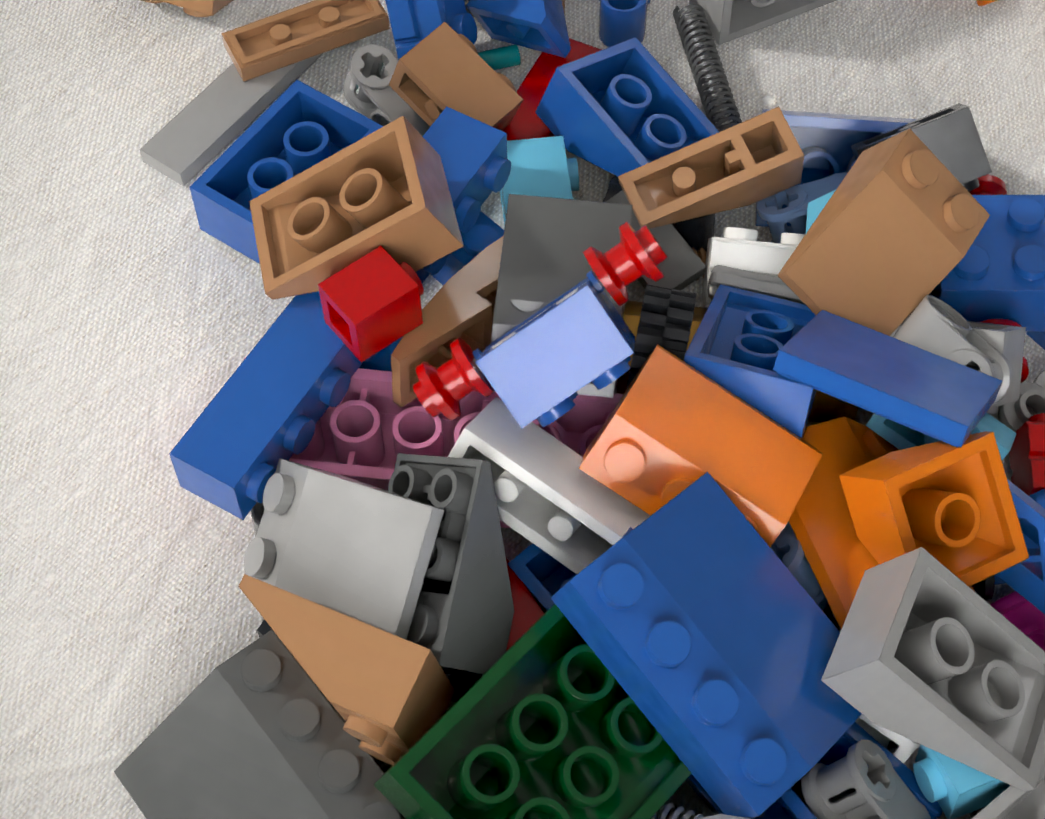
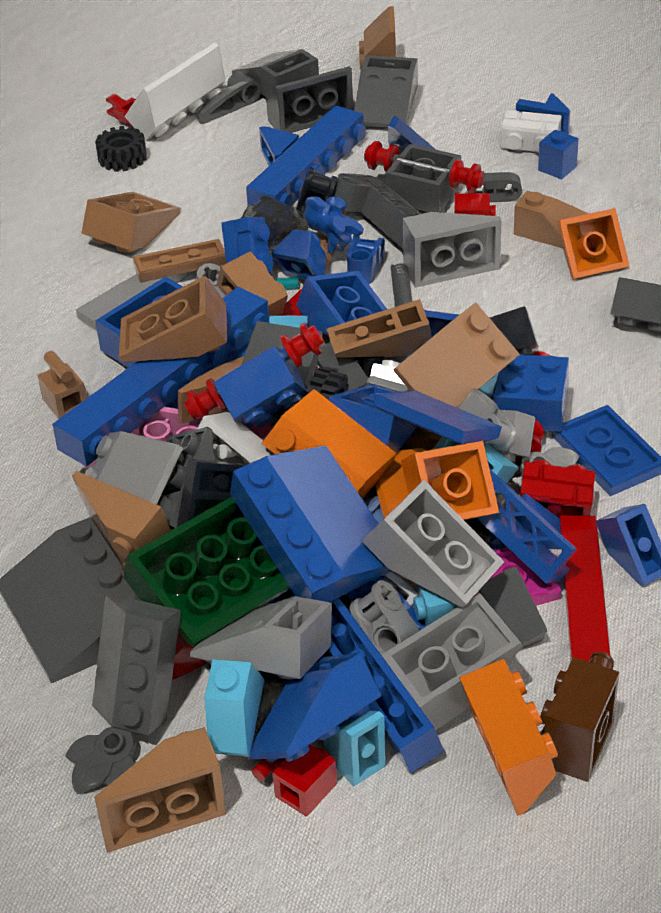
camera: 10 degrees right, 15 degrees down
red brick [318,246,424,363] -> none
none -> medium nougat brick [38,351,87,419]
none -> black wing [177,459,248,527]

